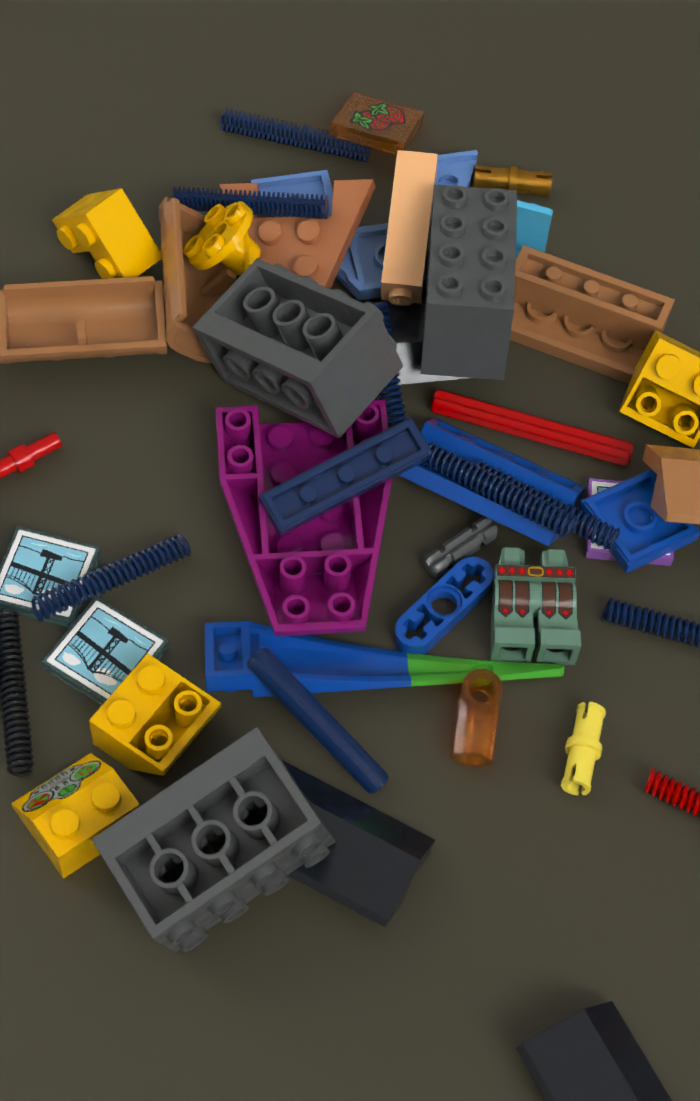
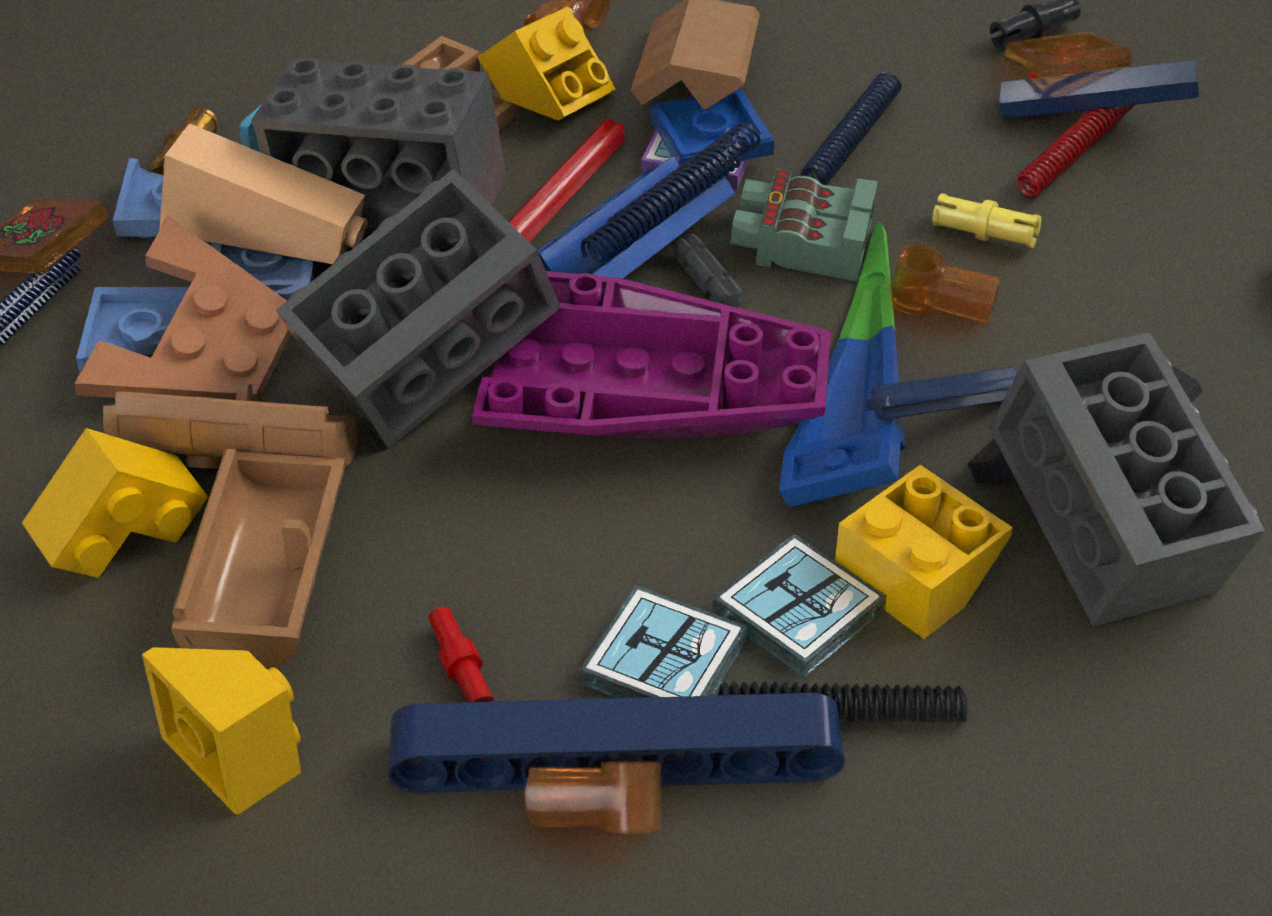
camera: 75 degrees left, 15 degrees down
yellow slope [11,753,140,879] -> none
dark blue piece [31,534,191,622] -> none
dark blue axle [172,186,329,219] -> none
yellow plate [183,201,261,275] -> none
dark blue tile [258,417,433,537] -> none
blue beam [394,557,493,655] -> none

